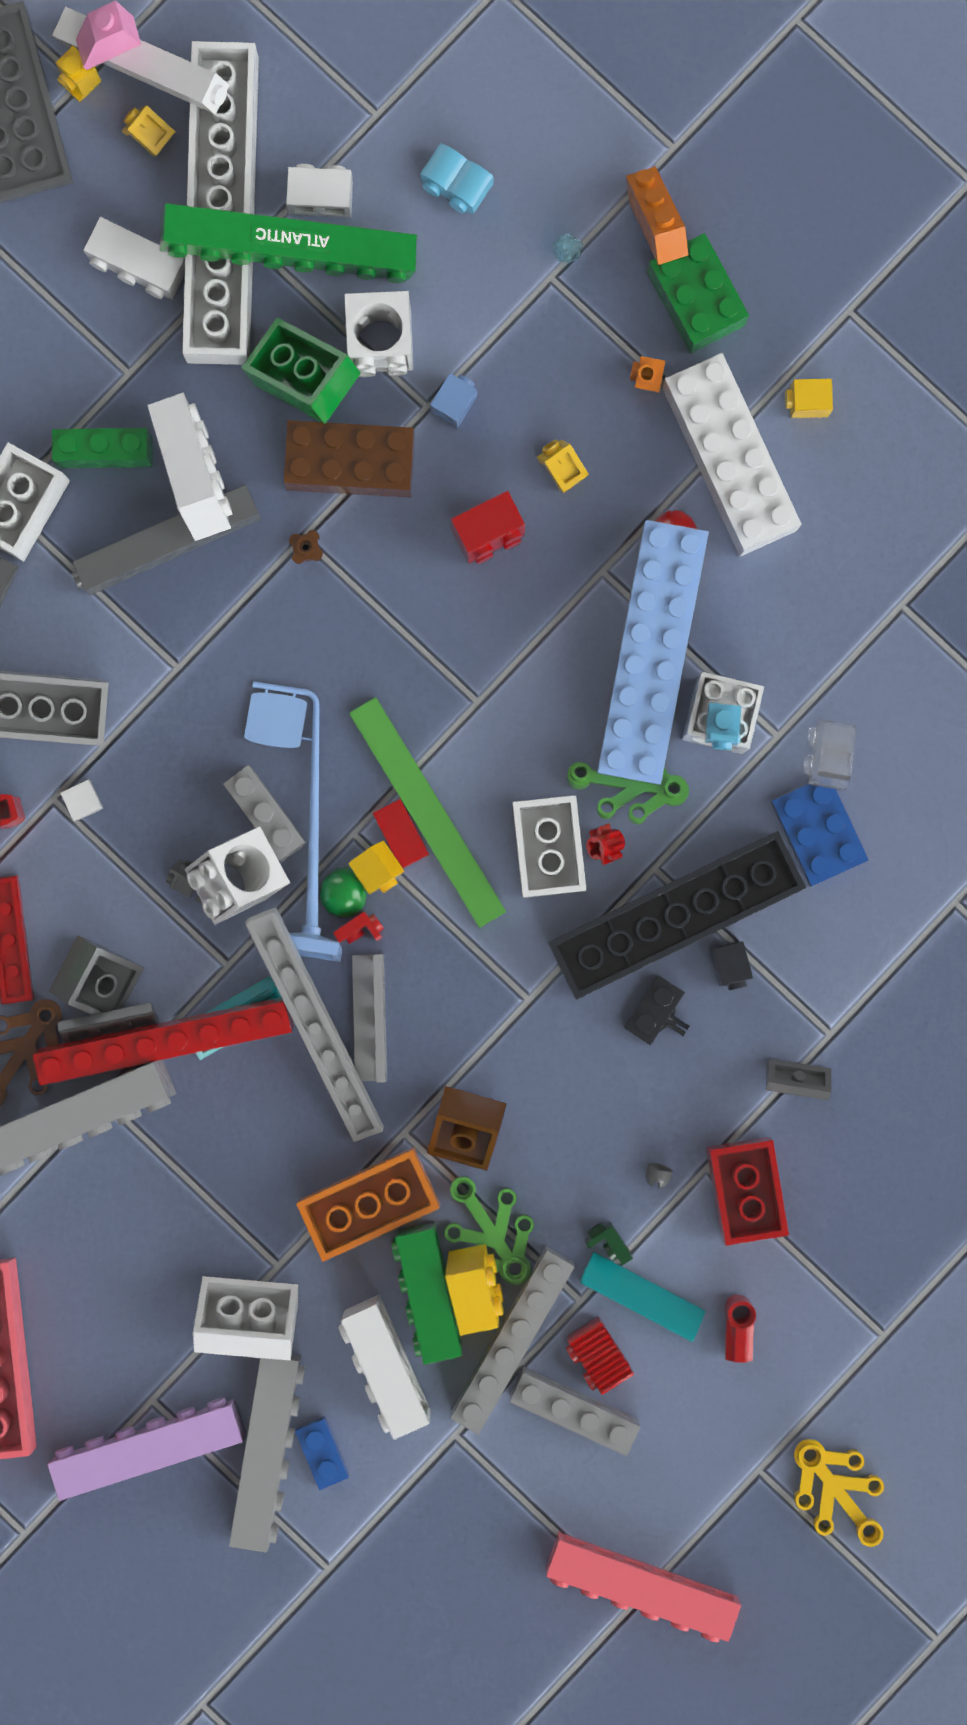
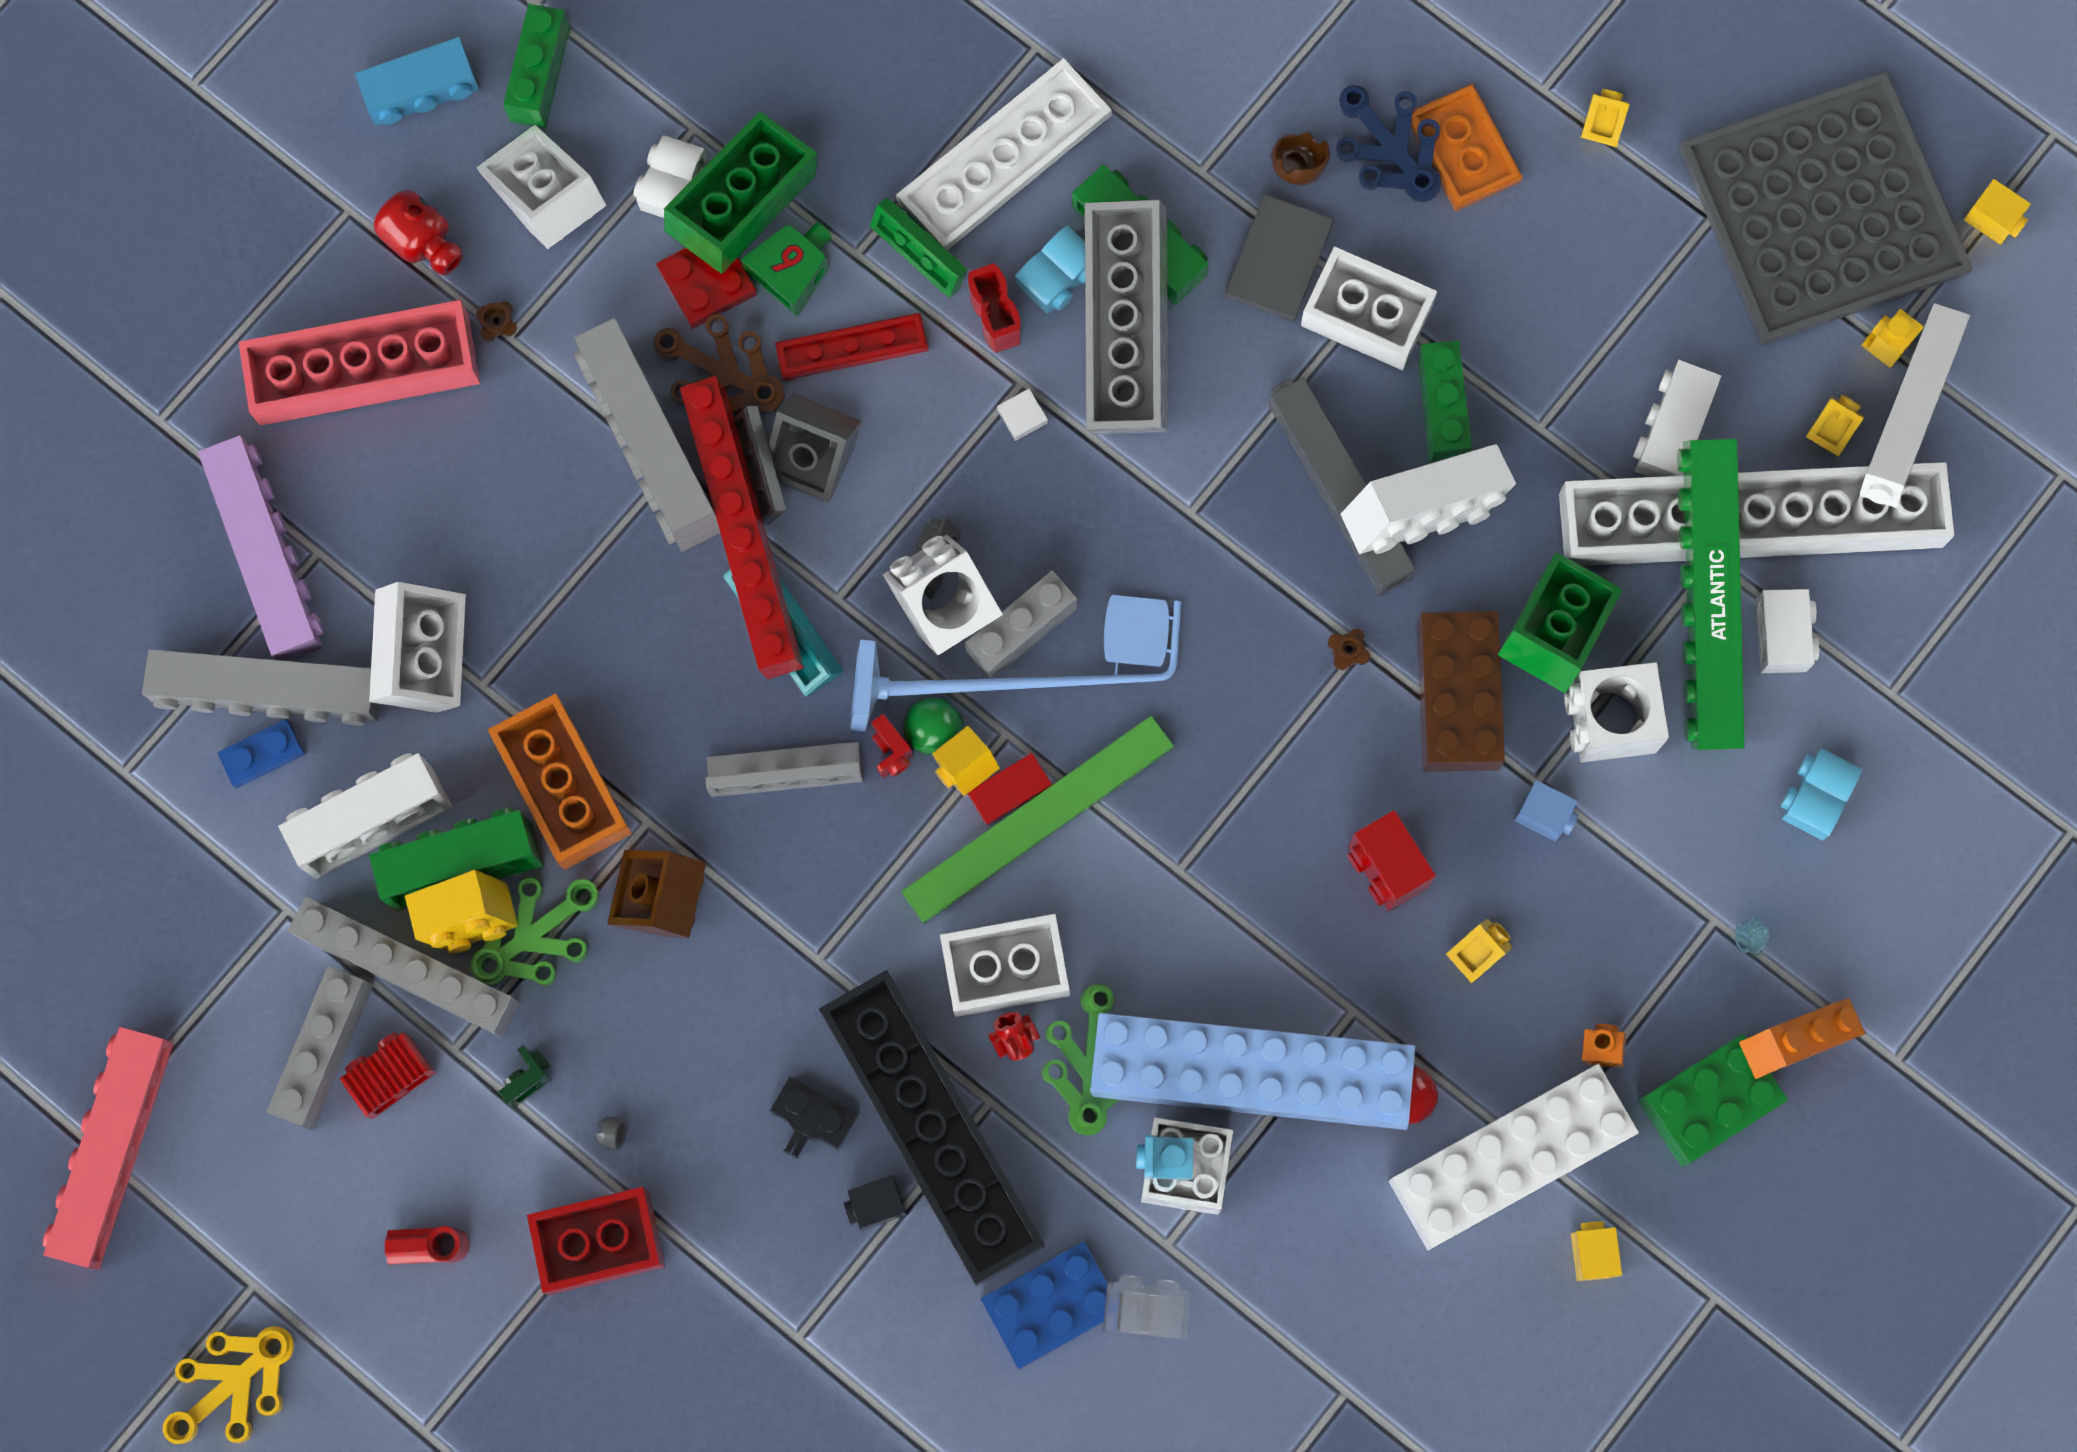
camera: 85 degrees right, 10 degrees down
bright pink slope [76,0,141,70] -> none
light grey plate [245,907,384,1142] -> none
teal slope [579,1252,706,1342] -> none
dark grey plate [766,1058,832,1101] -> none

